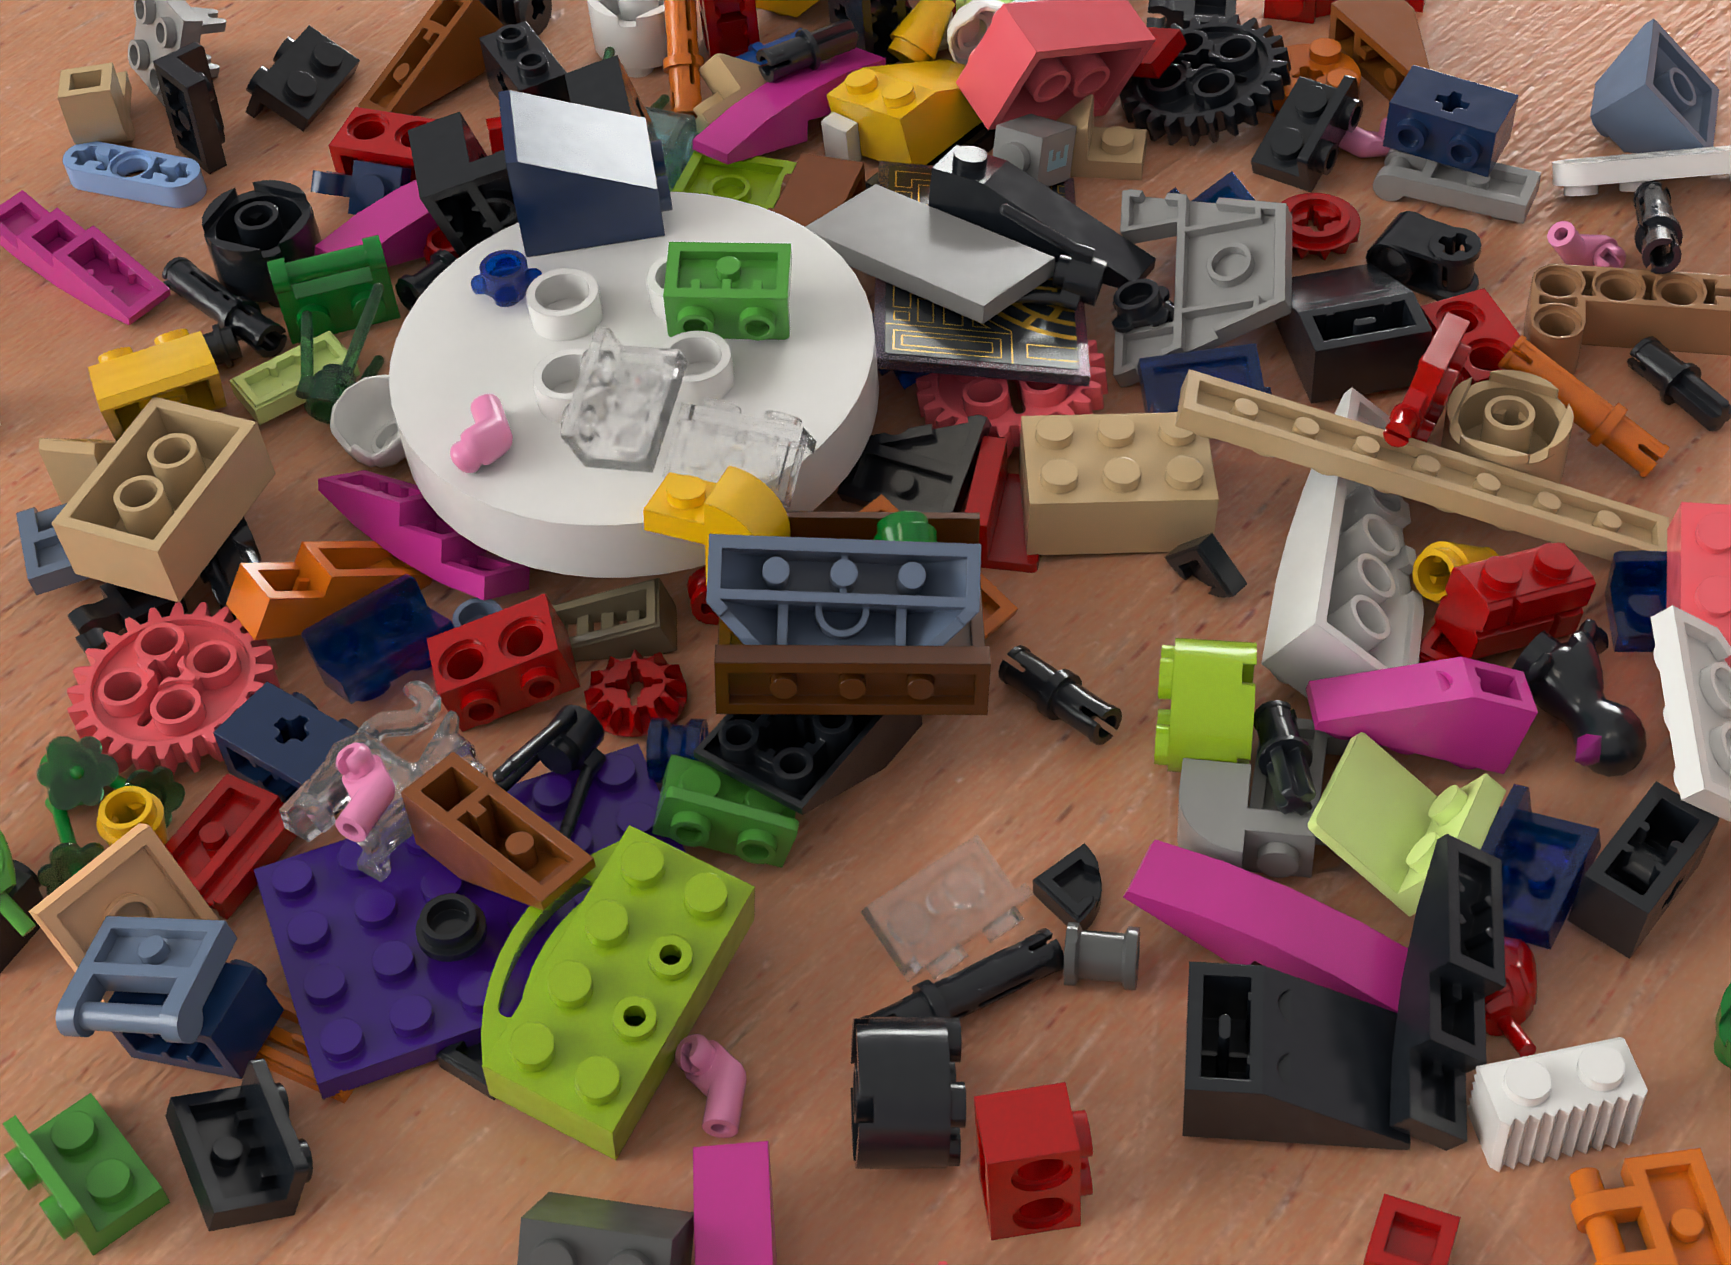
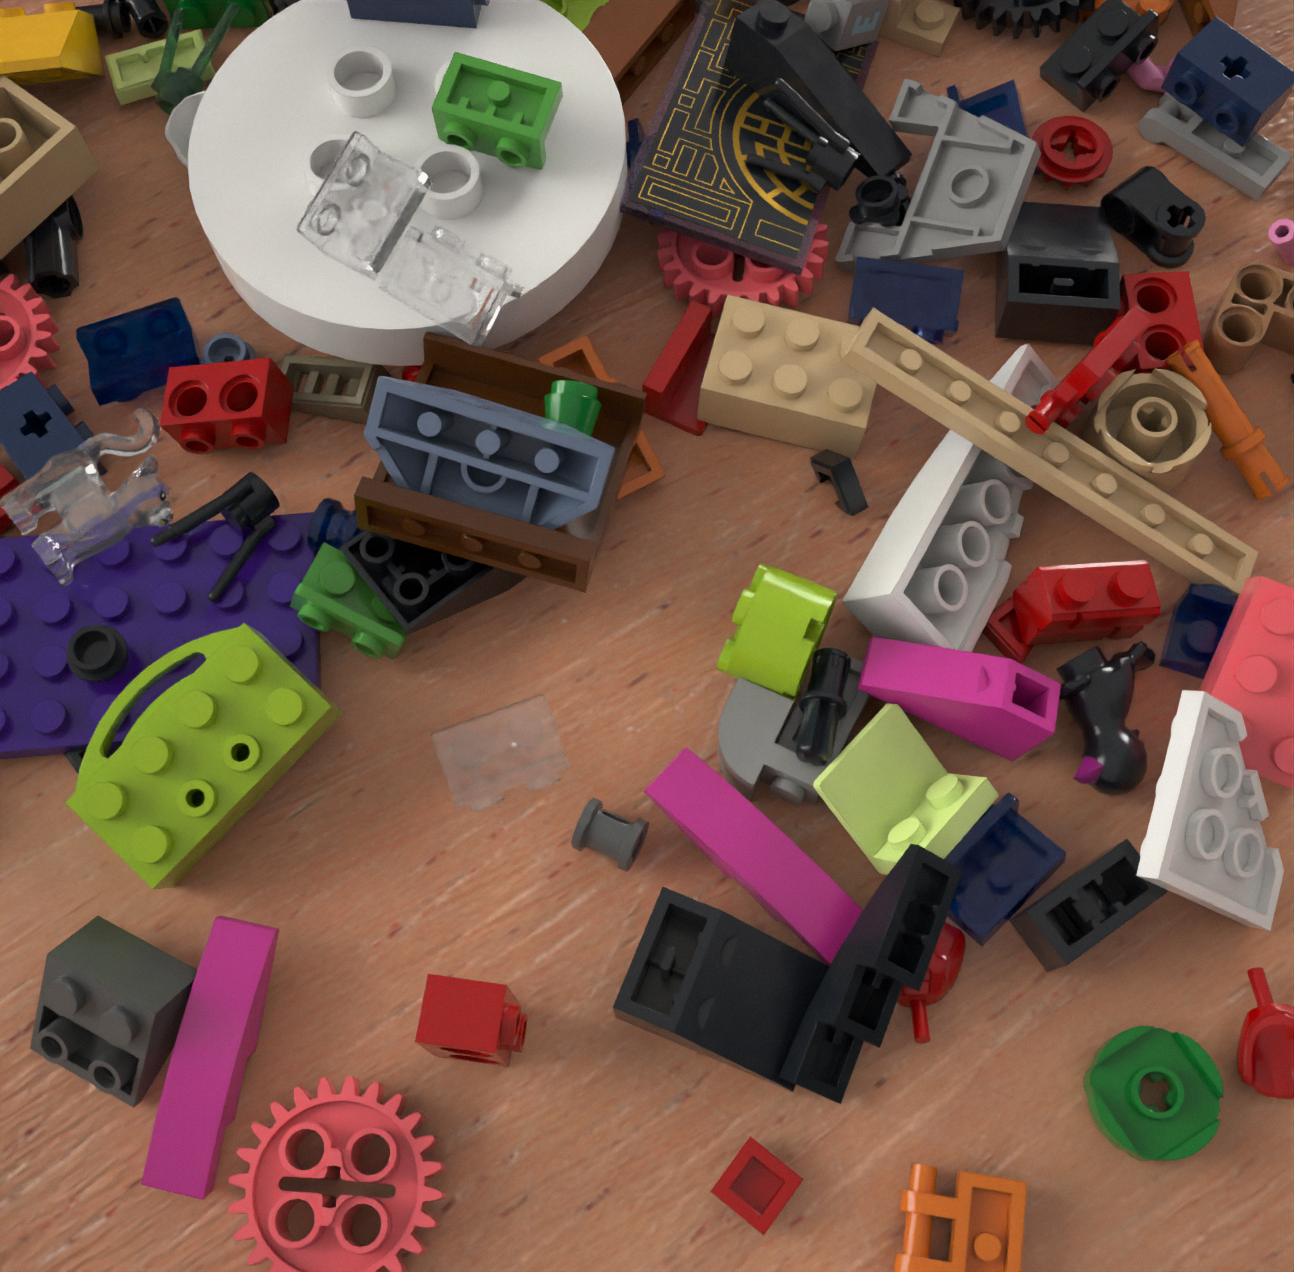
camera: 15 degrees right, 20 degrees up
orange slope [226,541,433,640] -> none
dark pink slope [318,470,530,601] -> none
bright pink arm [335,743,395,842] -> none
dark orange slope [401,751,596,910] -> none
bright pink arm [450,394,513,473] -> none
clear blue plate [471,250,542,307] -> none
red gear [584,649,688,737] -> none
yellow brick [643,465,790,585] -> none
bright pink arm [675,1034,746,1138] -> none
light grey tile [805,184,1055,324] -> none
black wing [837,415,992,513] -> none
black brick [851,1017,966,1169] -> none
black pin [861,928,1064,1019] -> none
black pin [998,645,1122,745] -> none
black tile [1033,843,1102,930] -> none
yellow cone [1412,541,1499,604] -> none
white brick [1467,1037,1648,1172] -> none

